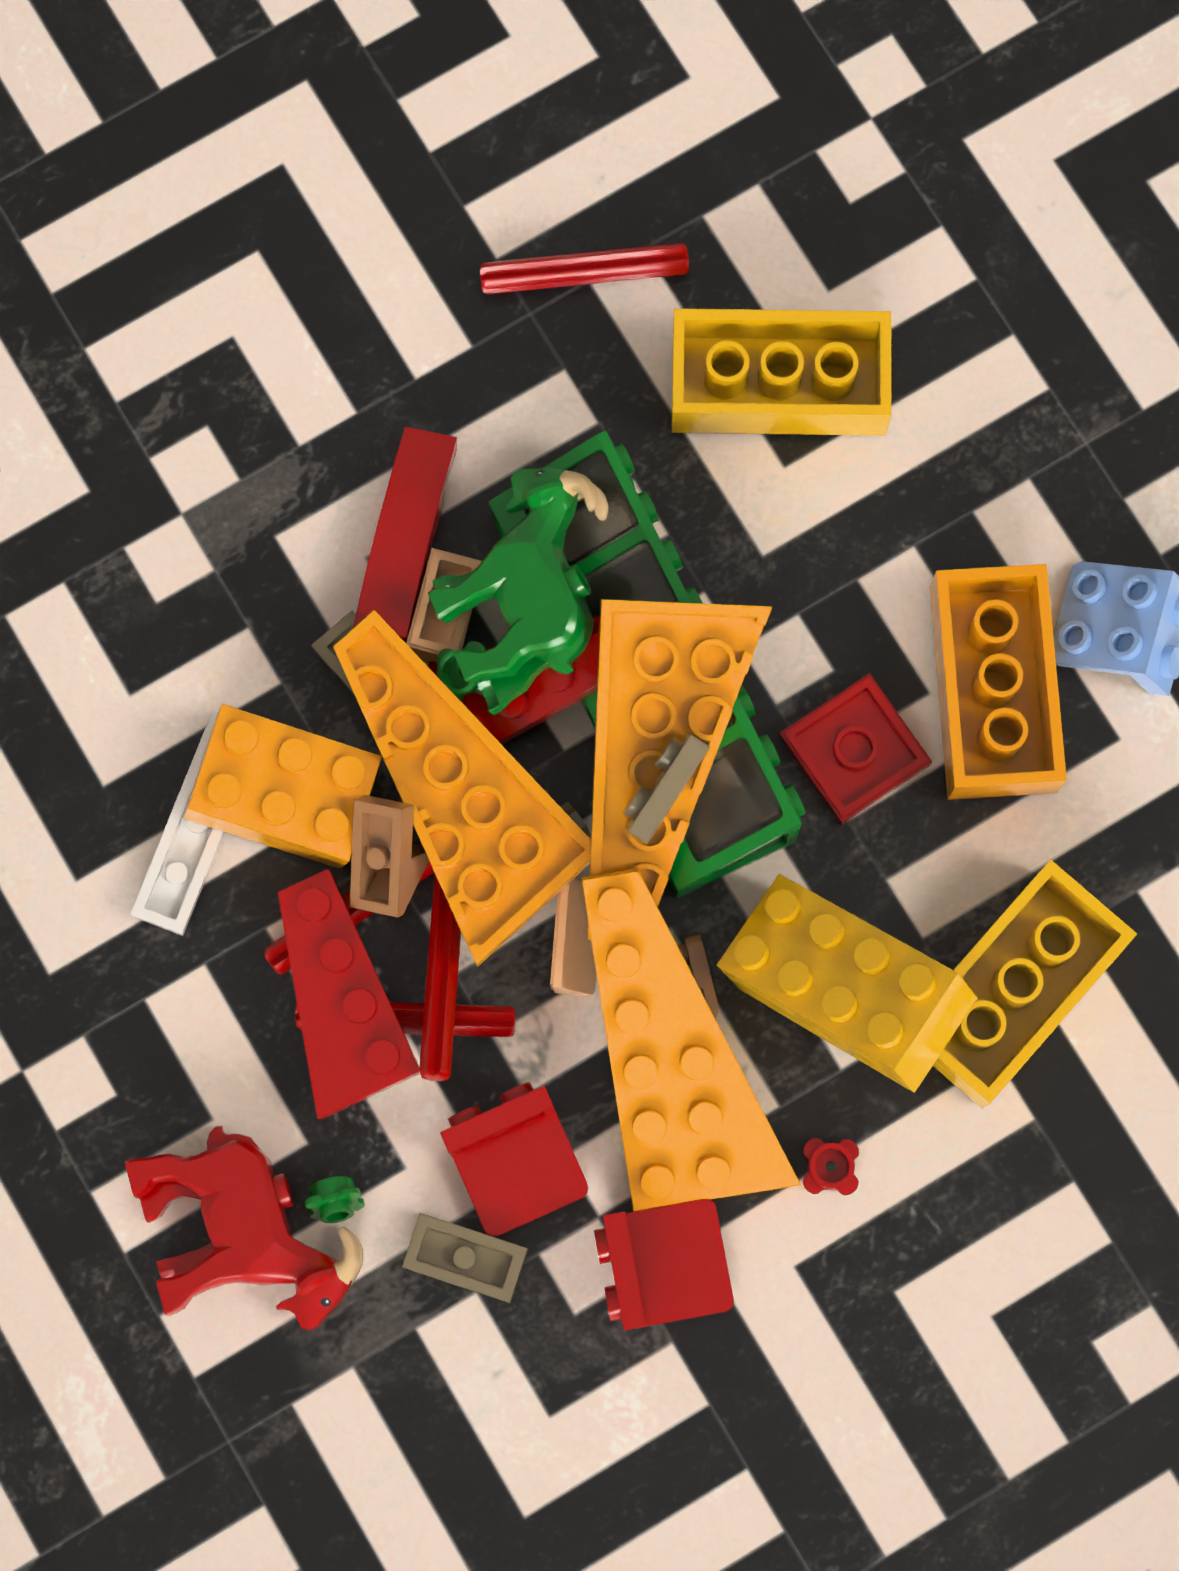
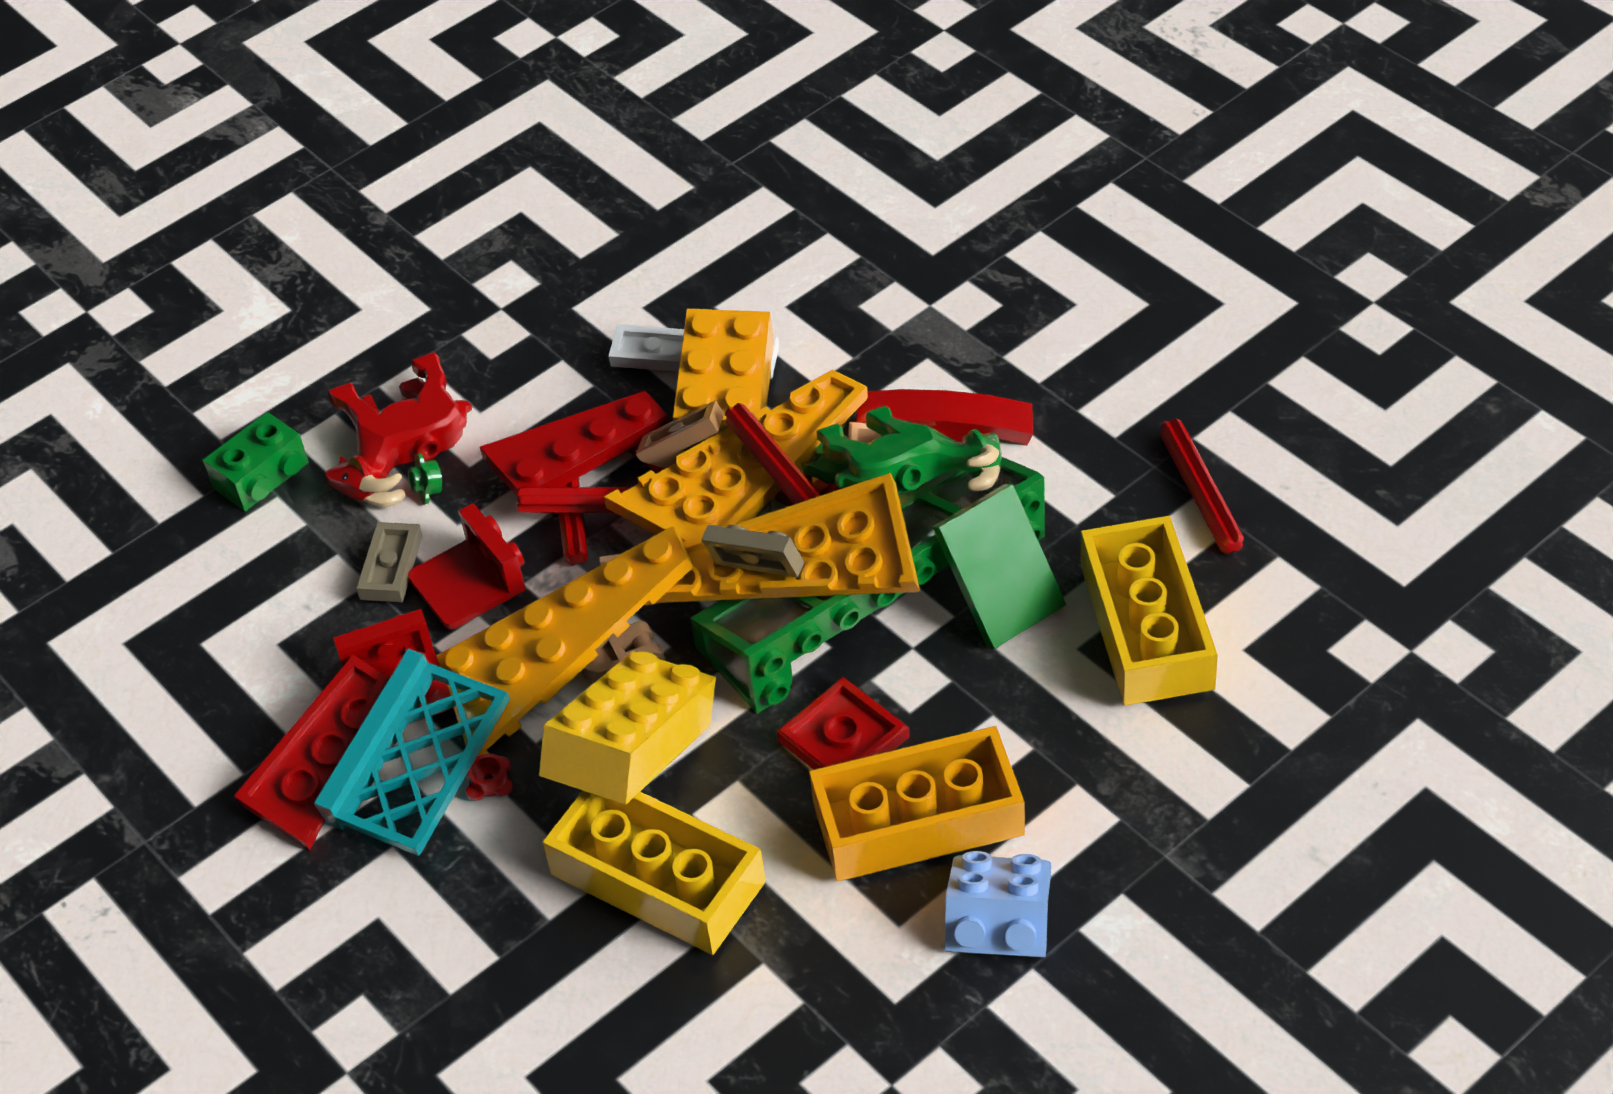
camera: 80 degrees right, 30 degrees down
none -> green brick [203,412,309,512]
none -> red wing [234,655,389,851]
none -> teal fence [314,649,510,856]
none -> red axle [725,403,821,505]
none -> tile [932,484,1067,649]

